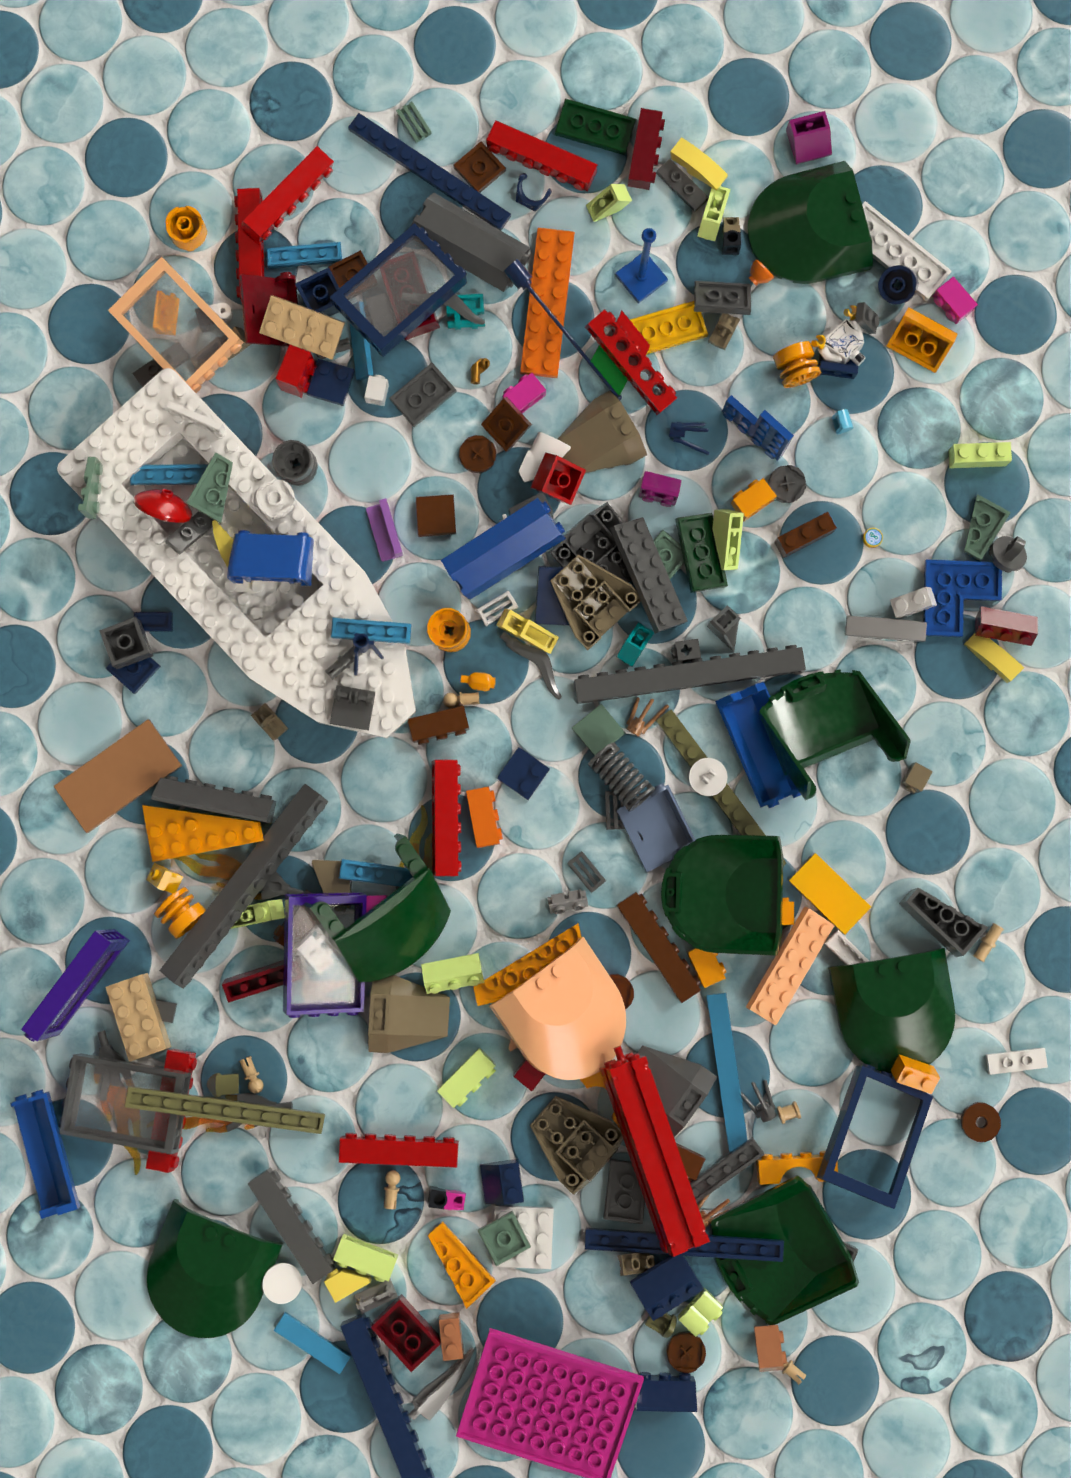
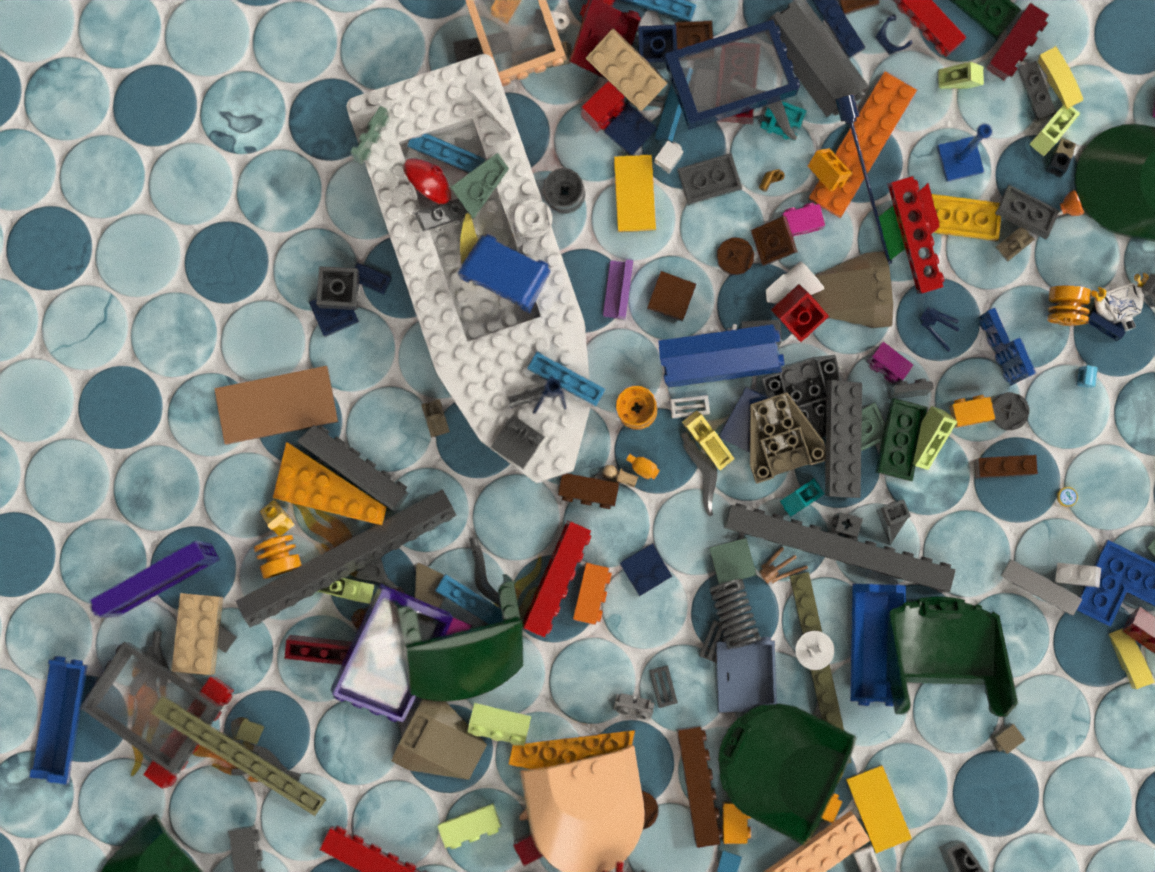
camera: 25 degrees right, 0 degrees up
tan pin [239,1056,264,1094] -> none
none -> dark grey piece [469,537,501,608]
none -> yellow tile [614,155,656,232]
none -> light orange hinge [808,148,852,191]
none -> dark grey tile [888,379,933,400]

